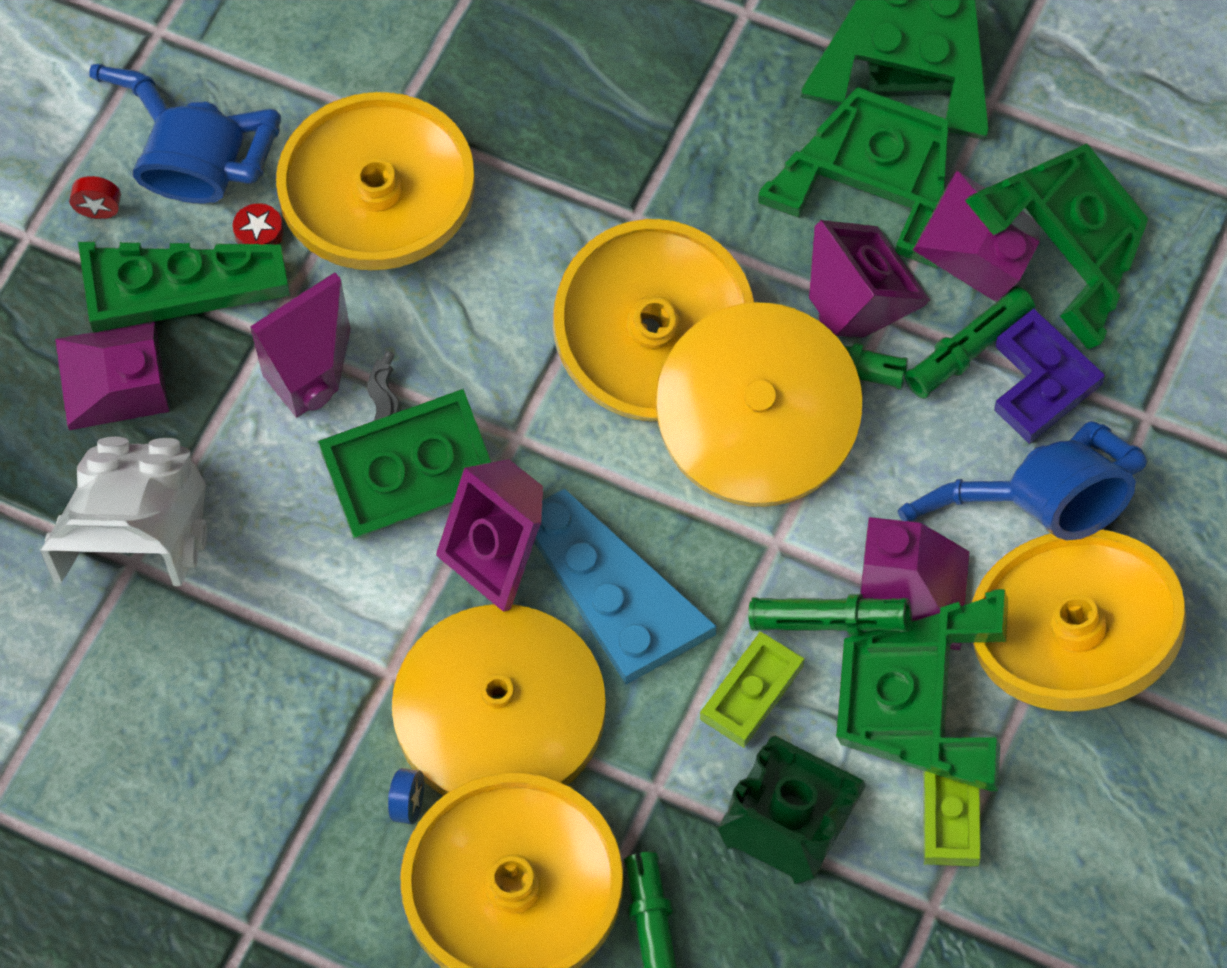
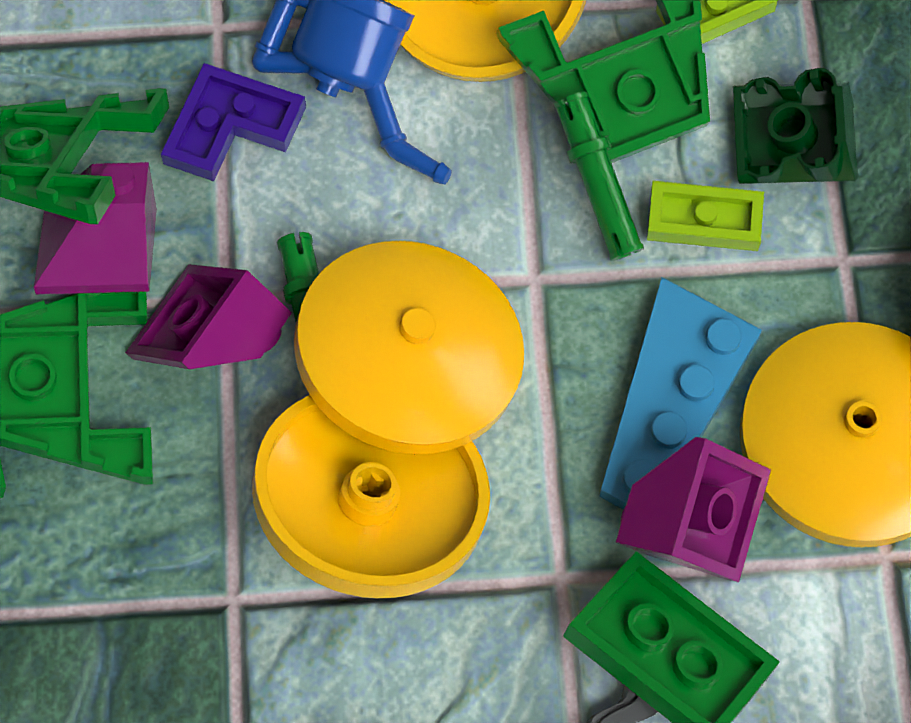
camera: 120 degrees left, 5 degrees up
magenta slope [860,517,970,650] -> none
green pin [904,286,1036,399] -> none

